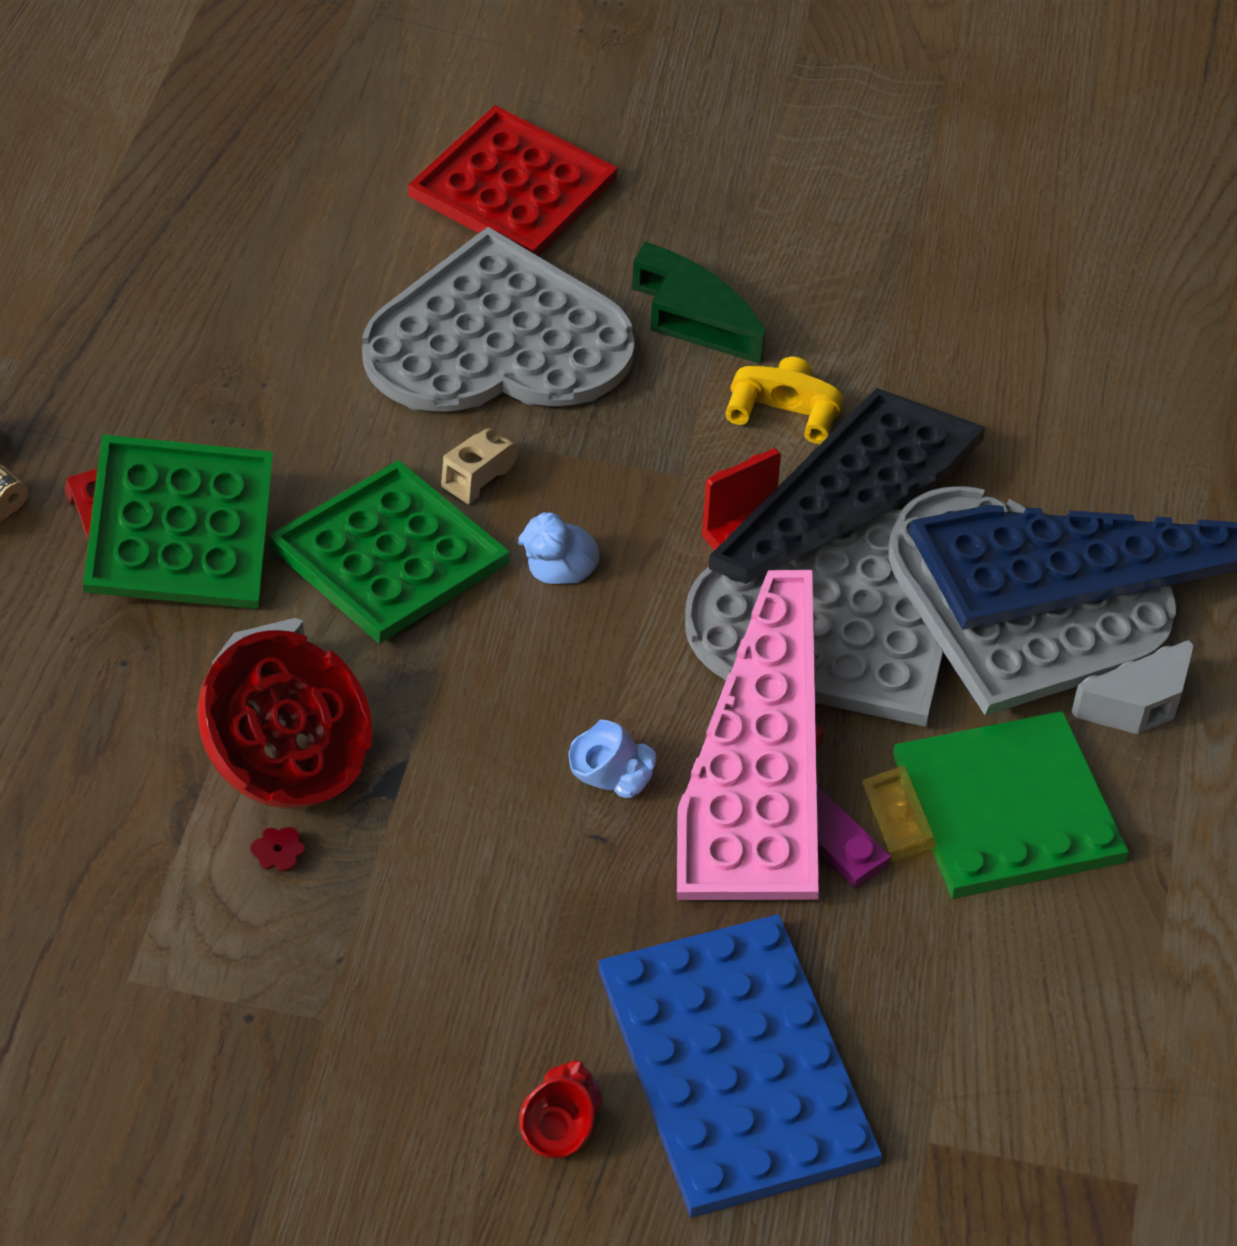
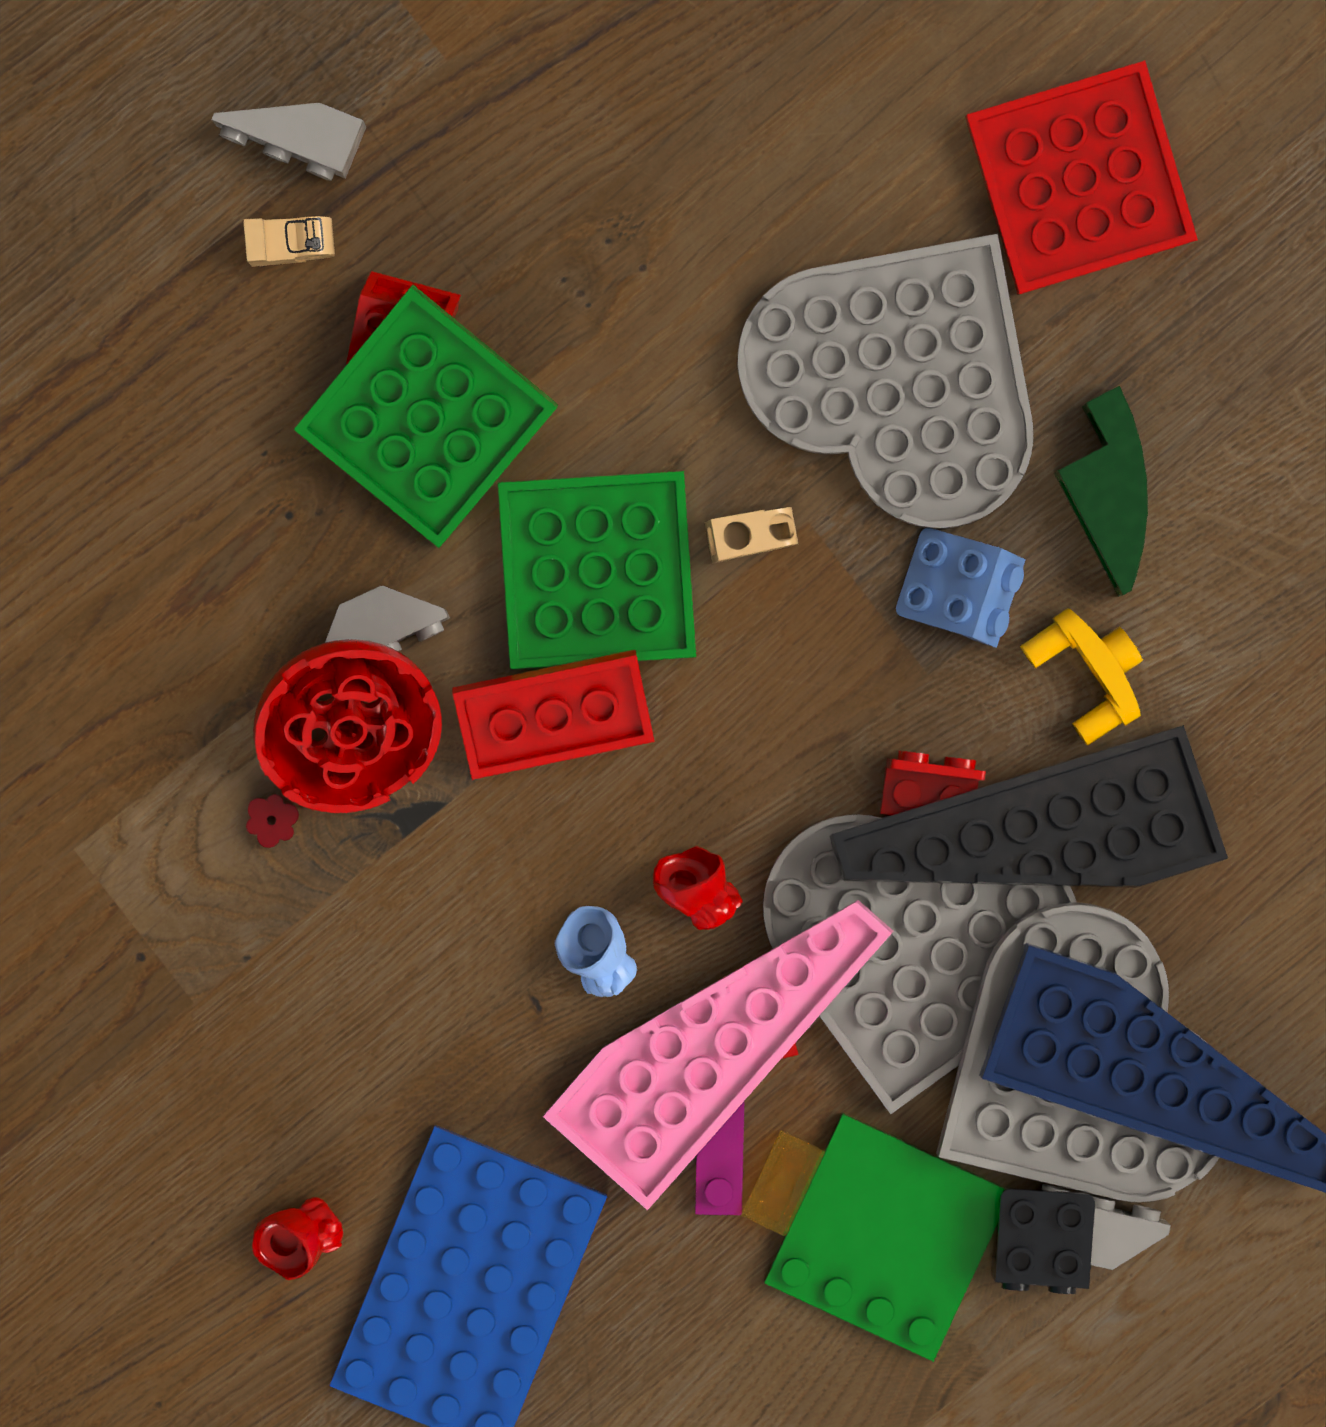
camera: 35 degrees right, 40 degrees up
light blue hair [518,512,599,584] -> none
none -> red plate [452,650,655,780]
none -> red hair [652,846,743,930]
none -> medium blue bracket [896,528,1026,648]
none -> black bracket [991,1188,1095,1294]

